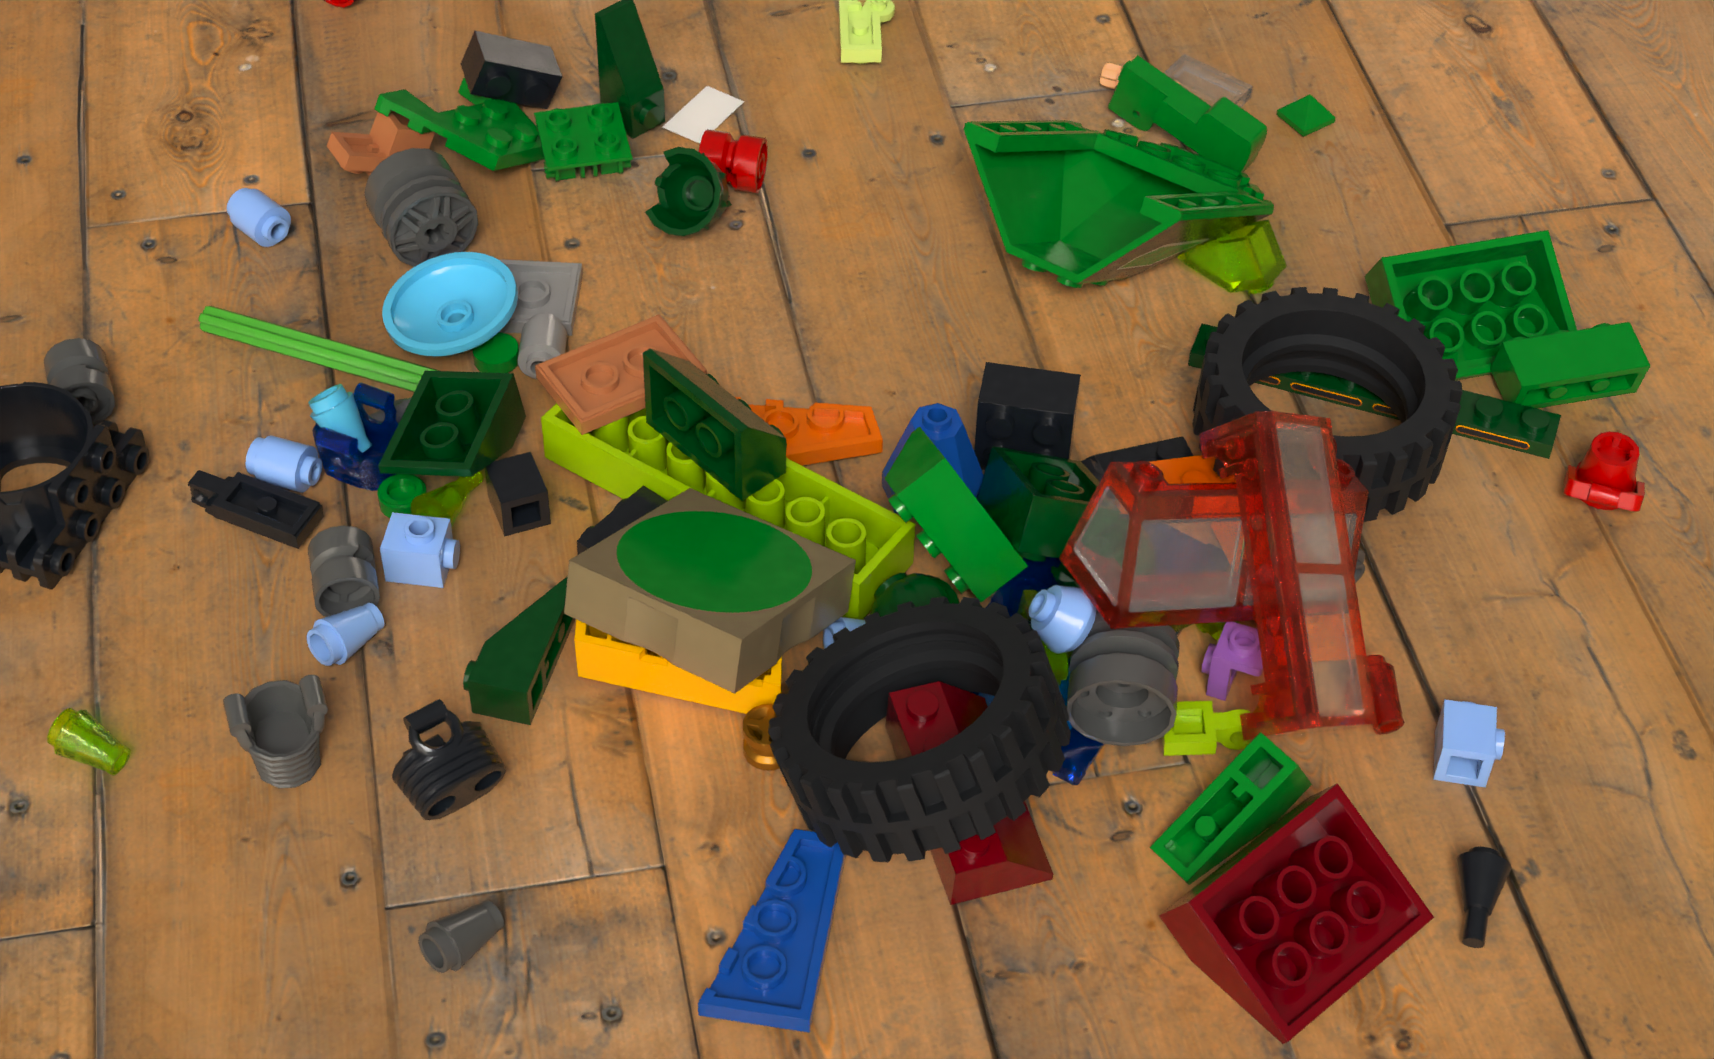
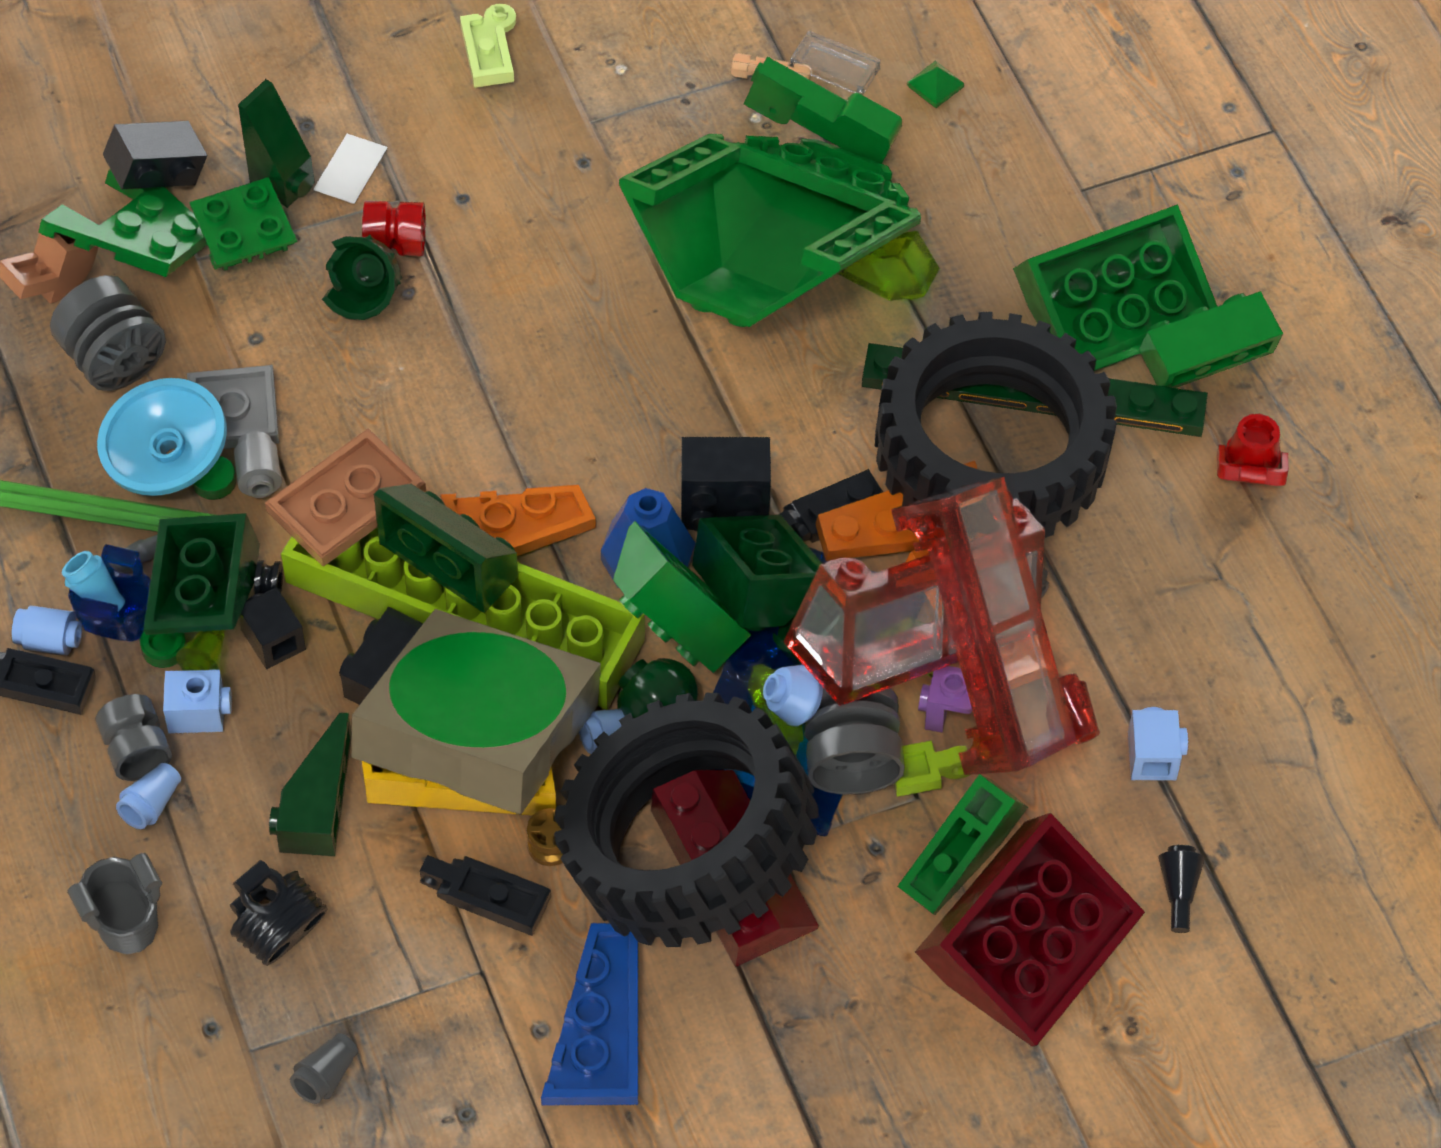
camera: 10 degrees left, 10 degrees up
none -> black bush [254,560,283,595]
none -> black hinge [419,855,551,936]

